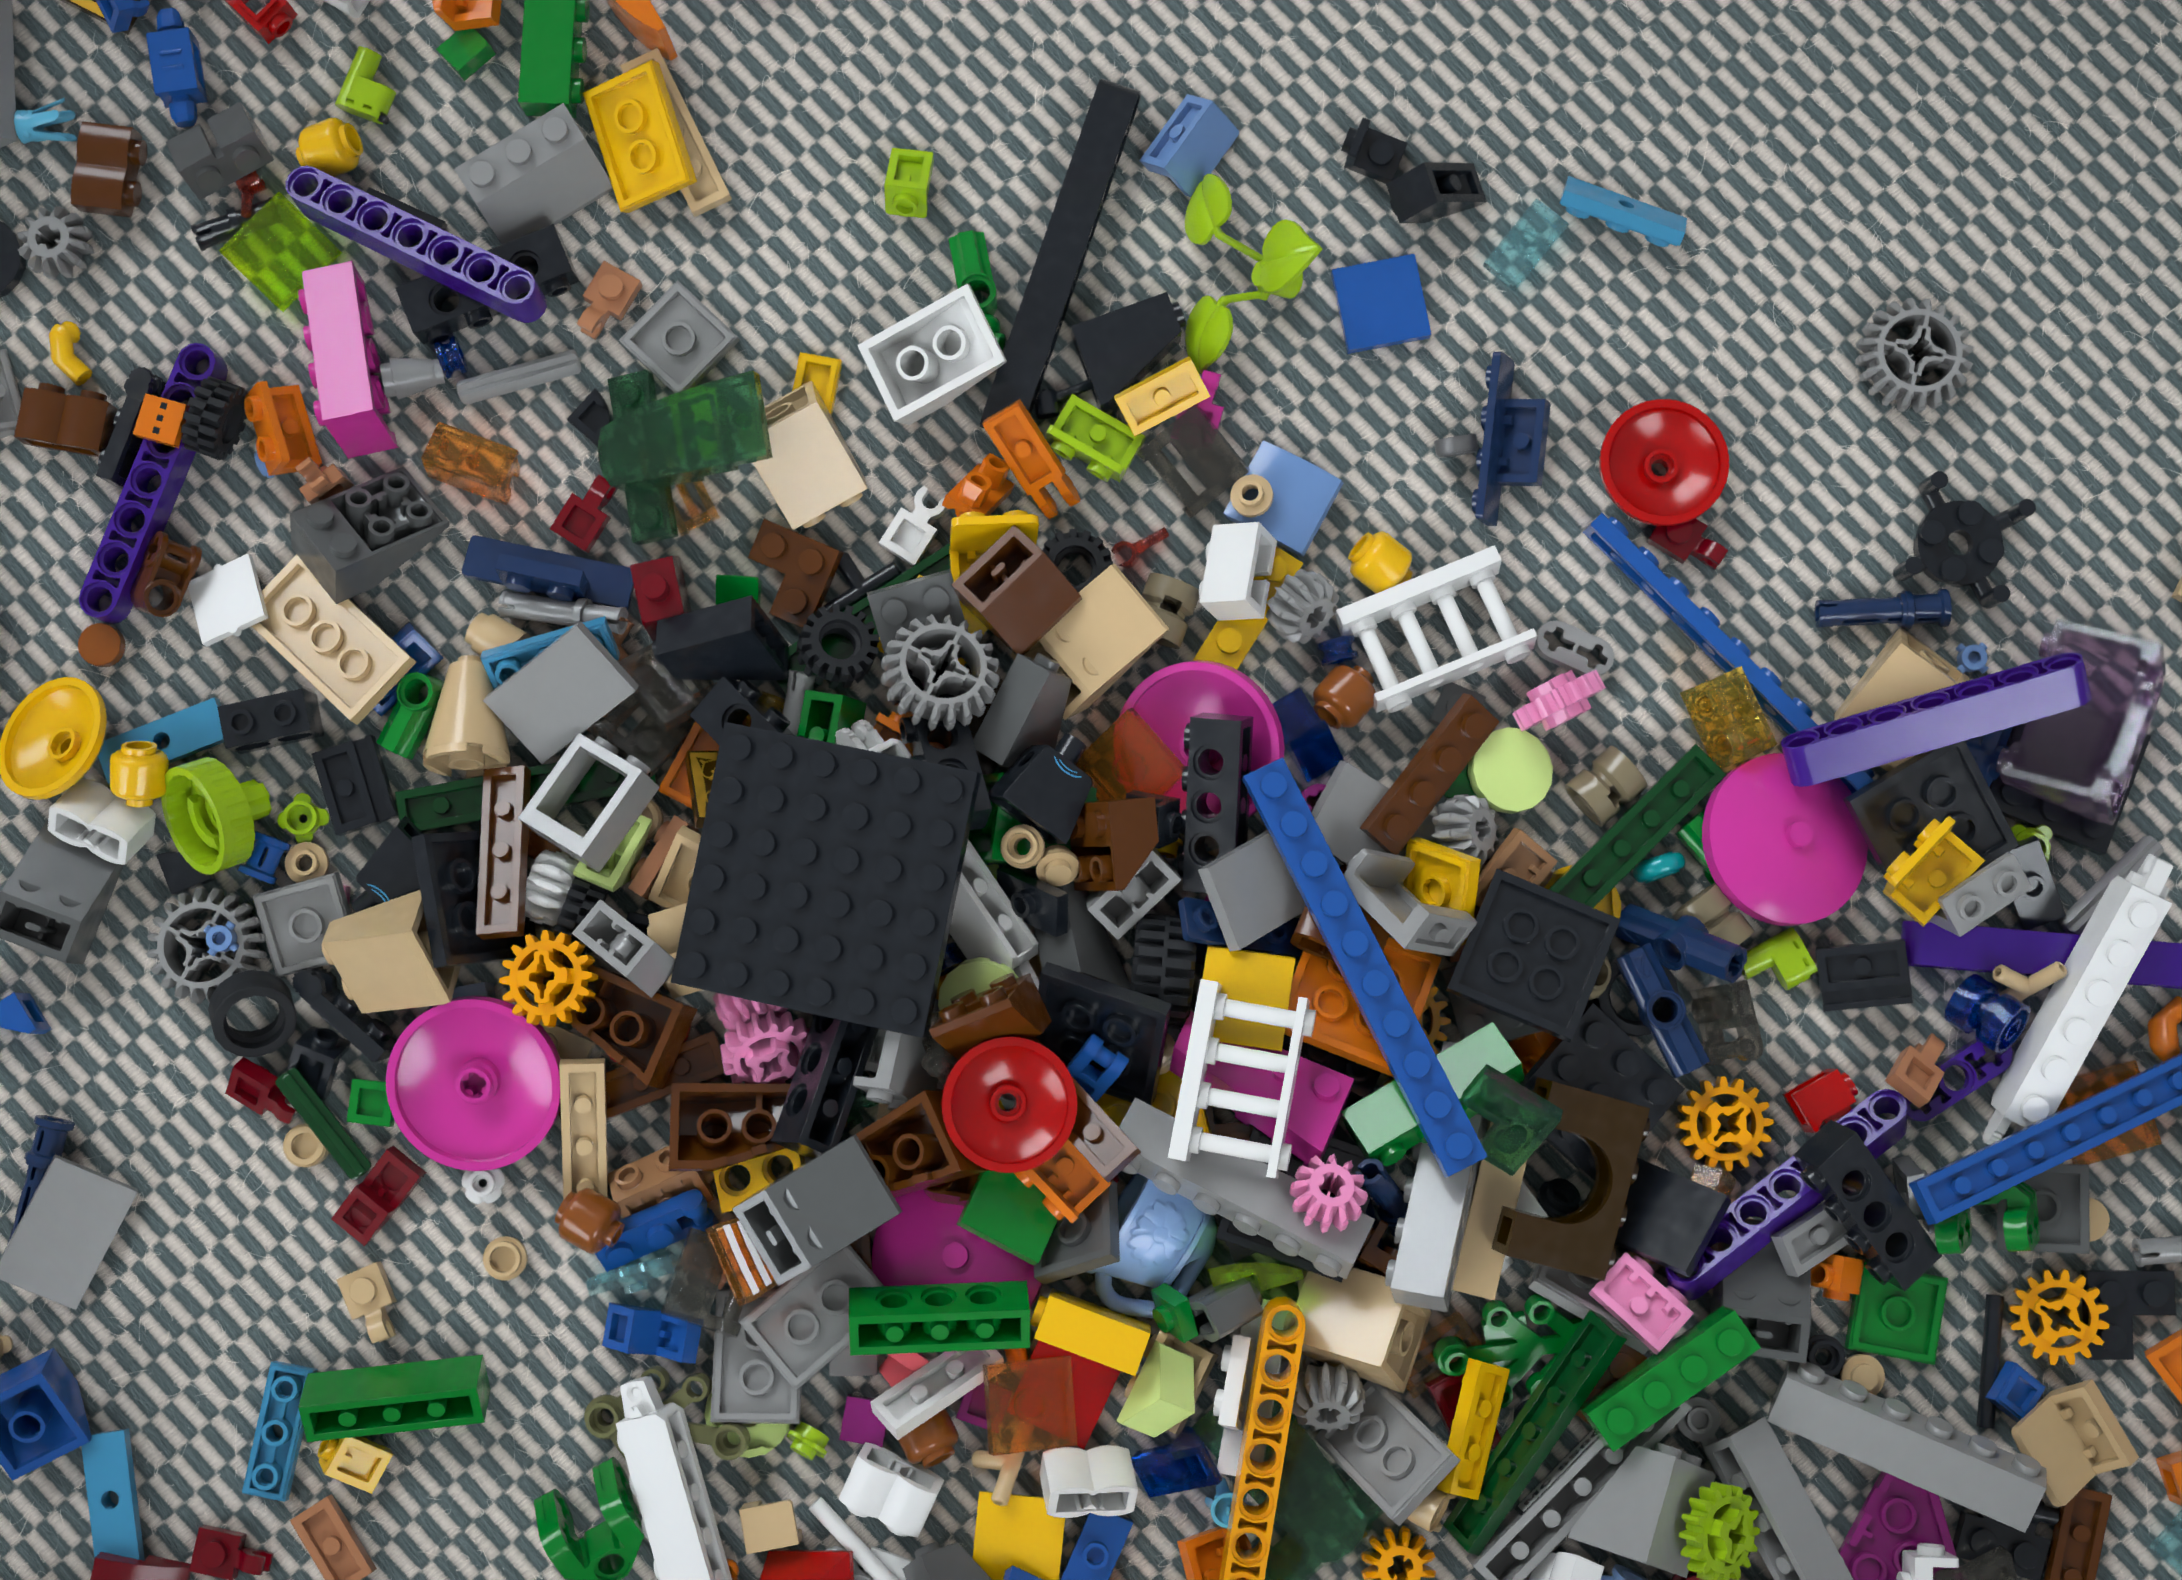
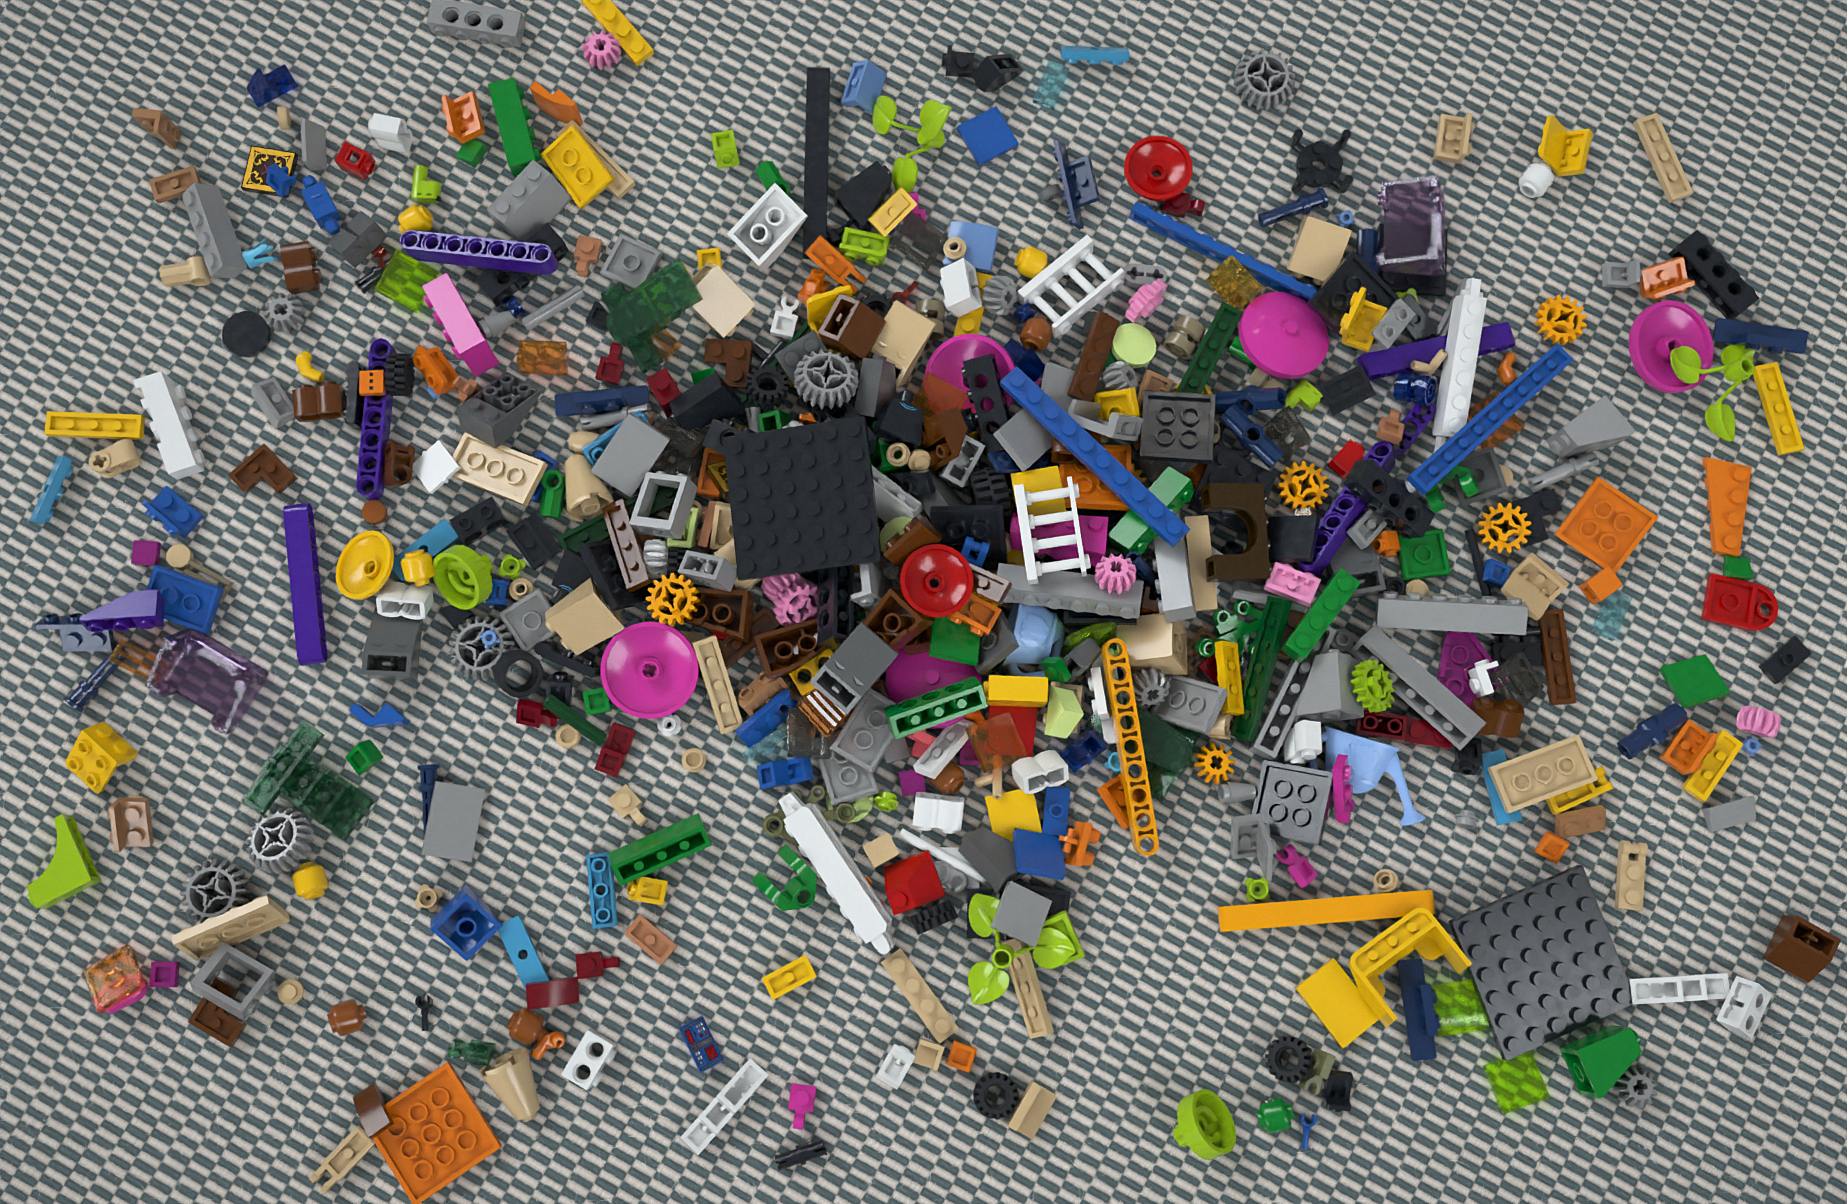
camera: 25 degrees left, 5 degrees down
dark orange head [555,1188,624,1254] -> none
clear green plate [1460,1064,1563,1176] -> none
teal piece [1633,851,1685,884] -> none
beam [1781,652,2092,787] -> none

